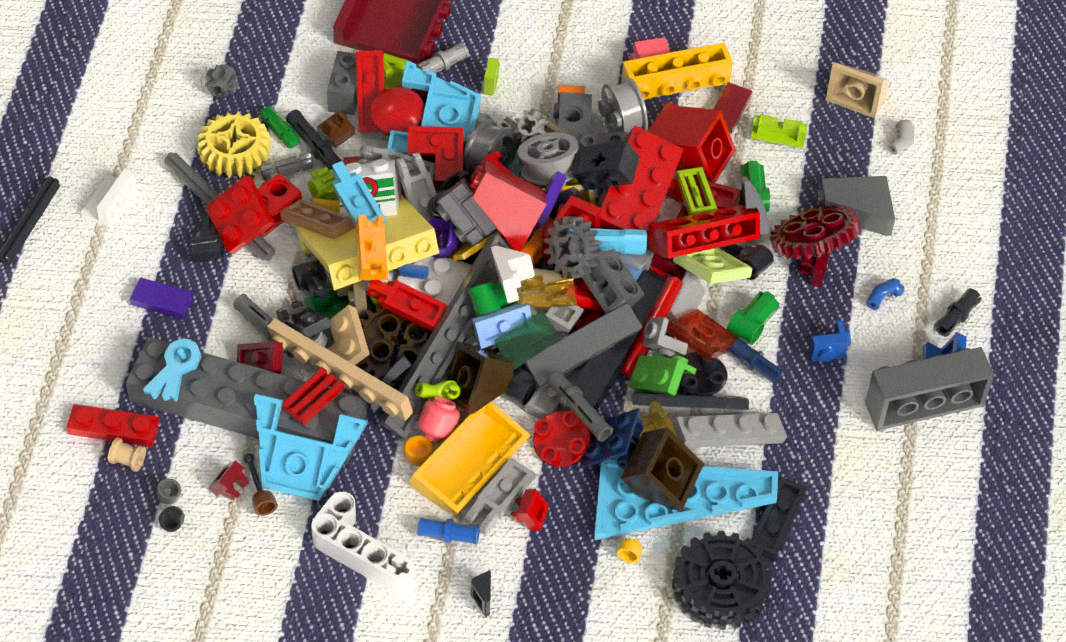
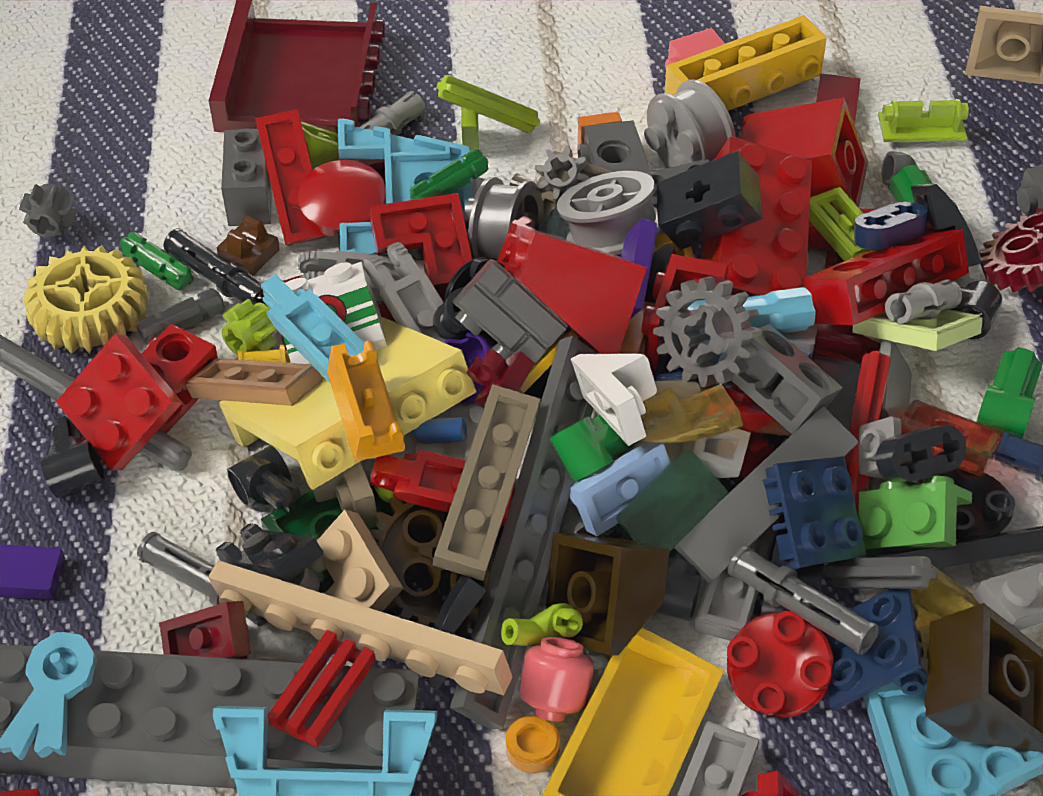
camera: 10 degrees left, 5 degrees down
none -> green axle [409,149,489,200]
none -> dark tan plate [432,384,541,581]
none -> lime axle [436,75,540,133]
none -> dark red tile [466,349,535,409]
none -> dark blue hinge [762,456,867,570]
none -> dark grey axle [826,556,938,589]
none -> dark blue beam [854,202,928,250]
none -> black beam [876,425,966,482]
none -> dark grey hinge [881,151,916,185]
none -> light grey pin [885,279,962,324]

